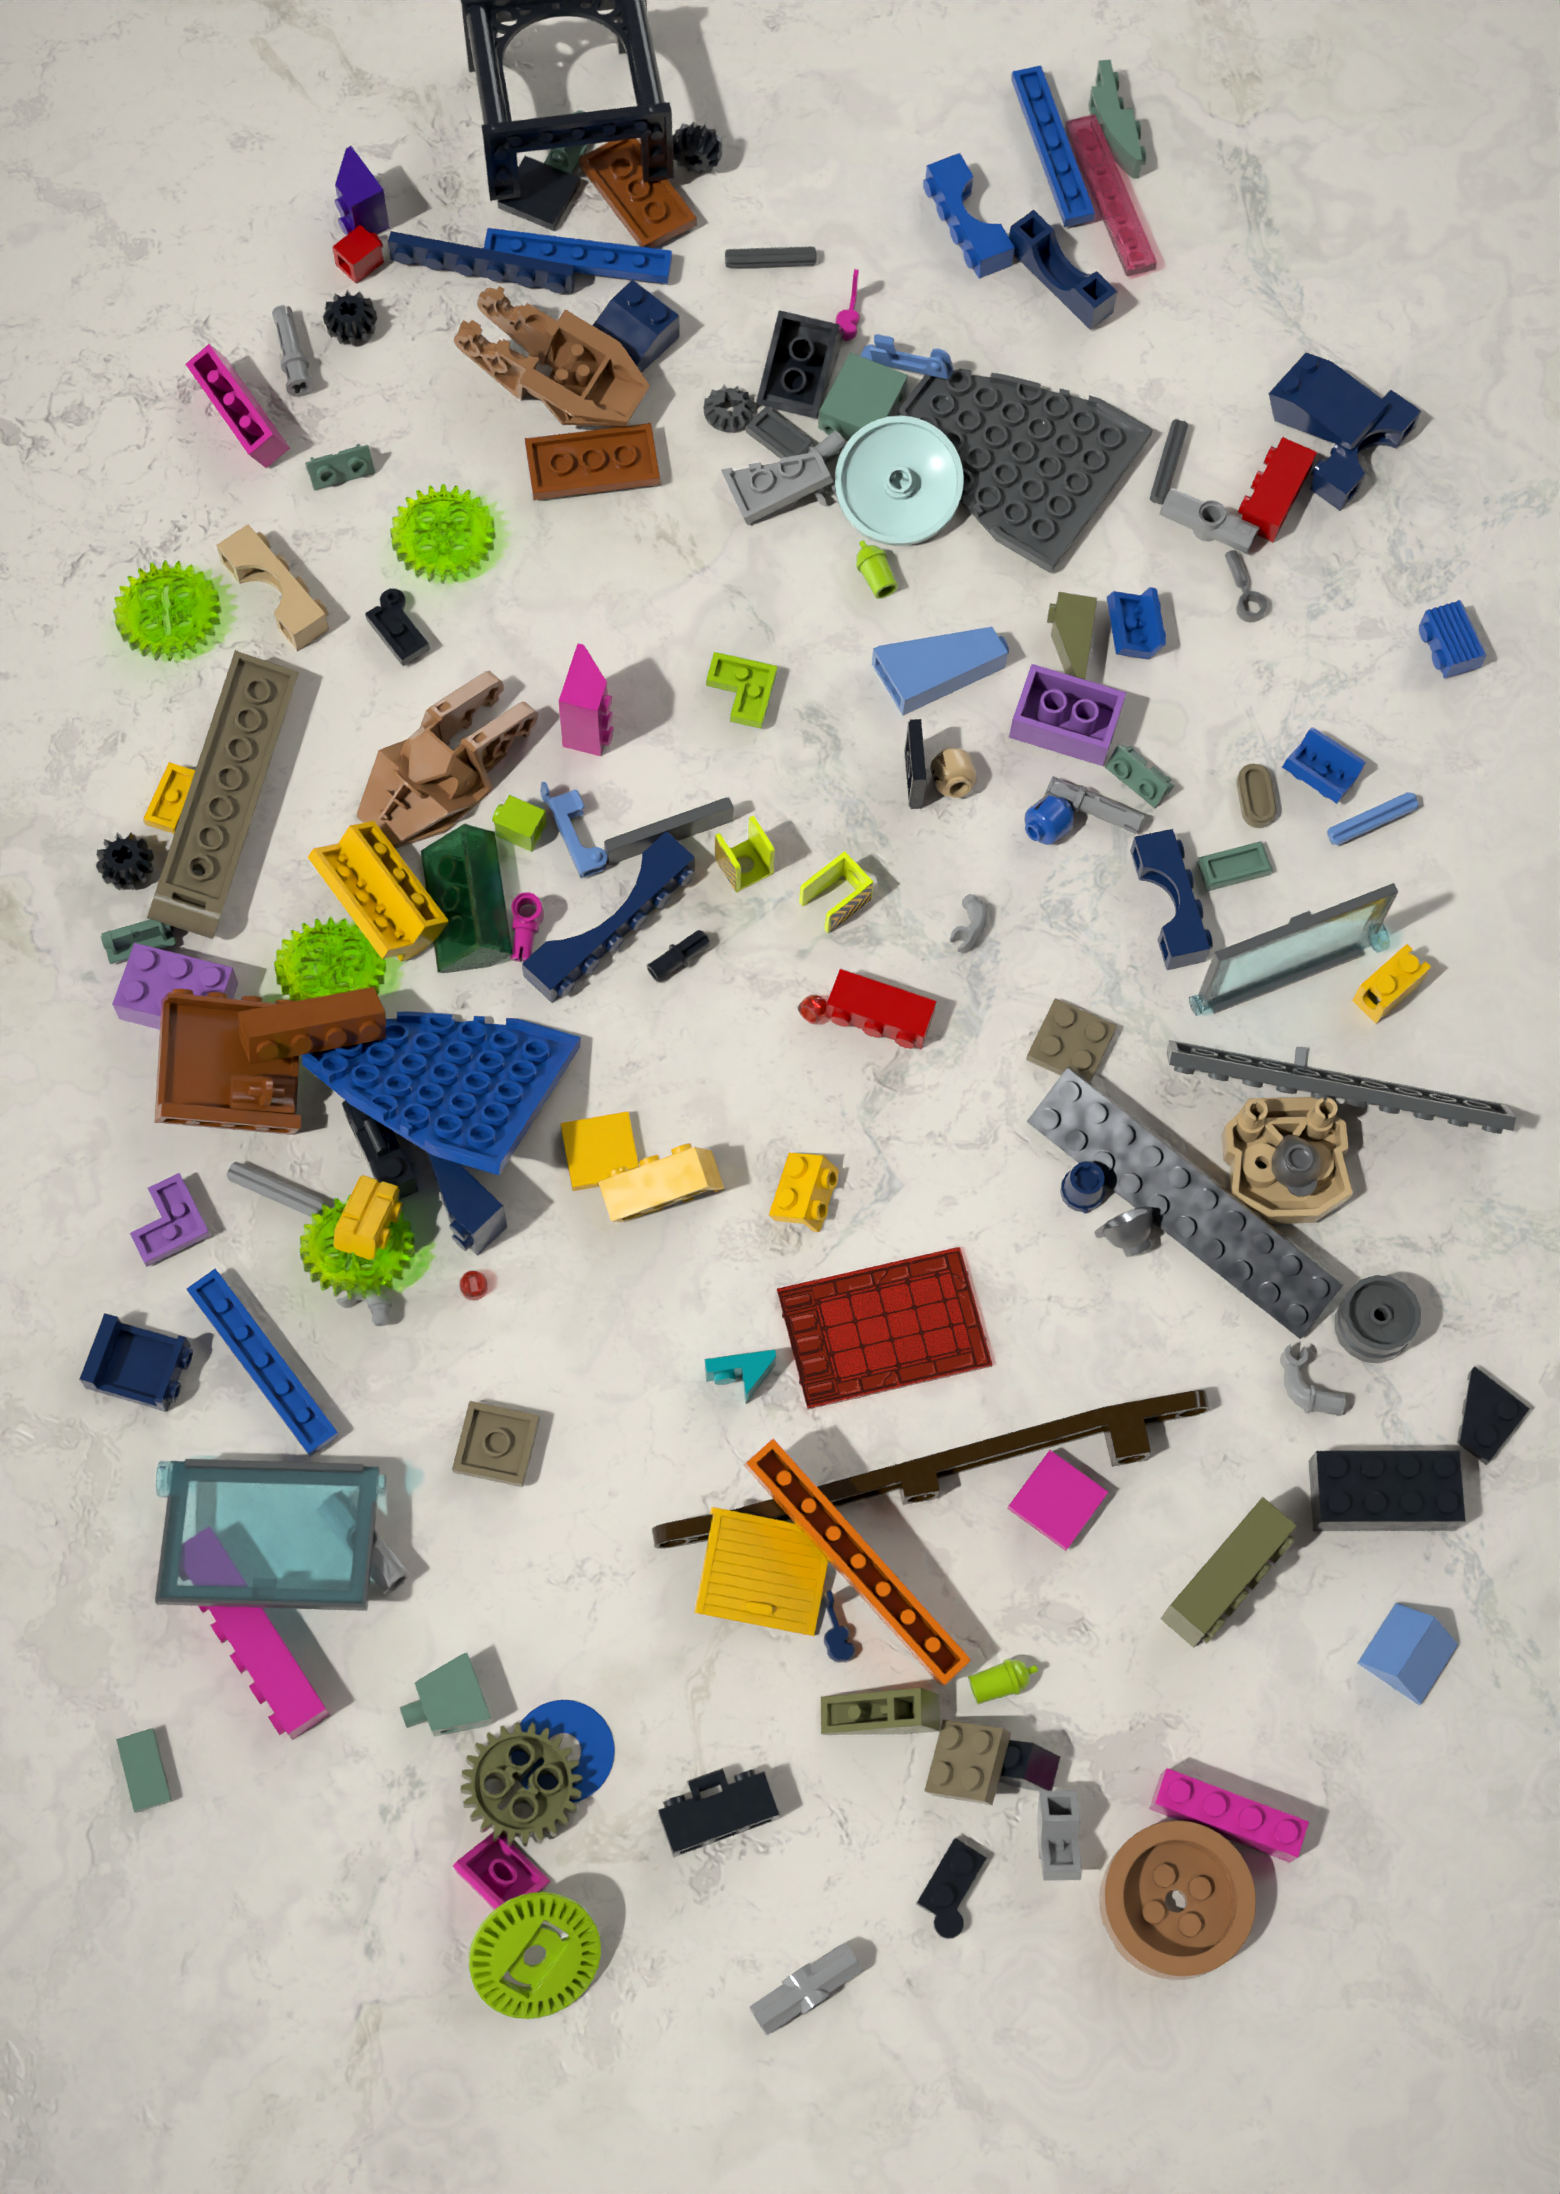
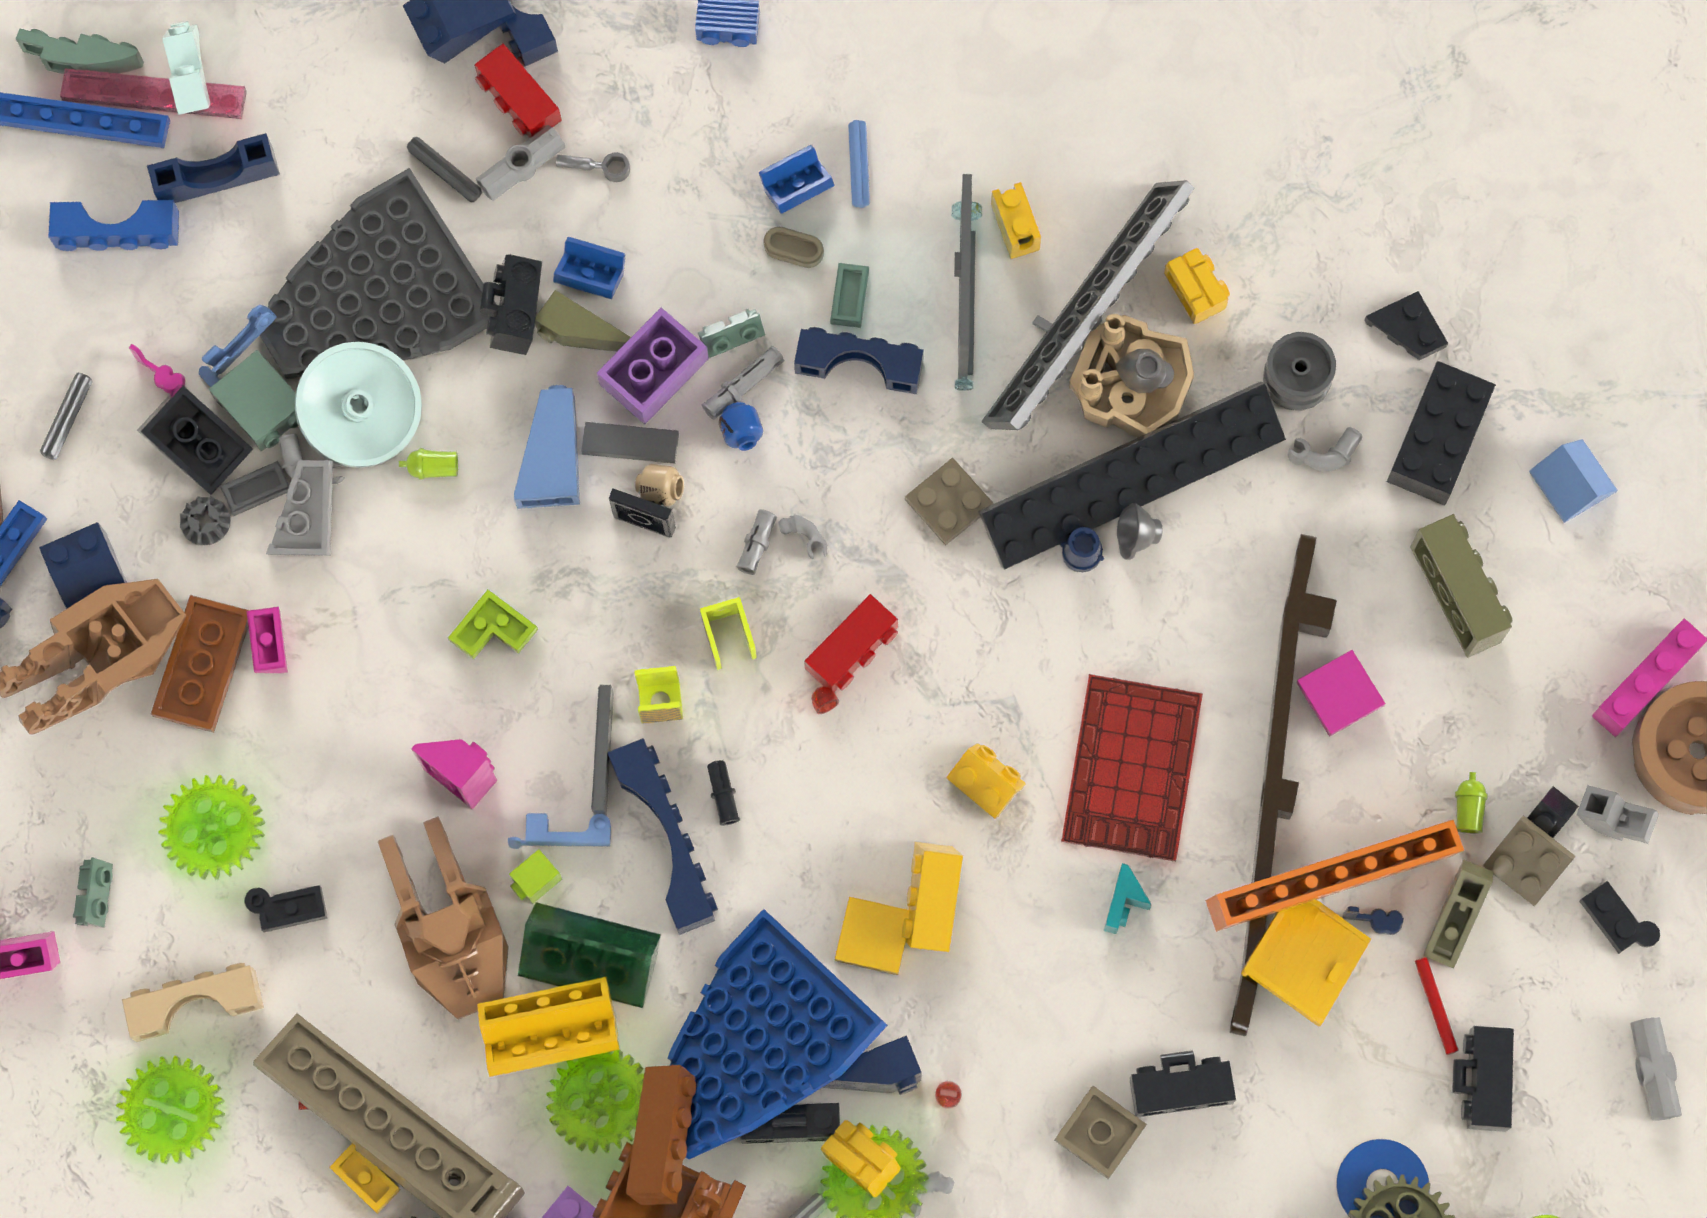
camera: 60 degrees left, 5 degrees up
dark pink pin [510,892,544,962] -> none
none -> light aqua arch [162,21,211,115]
none -> dark pink slope [247,607,288,673]
none -> black piece [480,254,542,355]
none -> dark grey tile [581,422,679,464]
none -> light grey pin [736,509,777,575]
none -> black piece [1129,1050,1236,1117]
none -> yellow brick [1164,248,1230,324]
none -> red bar [1415,957,1459,1055]

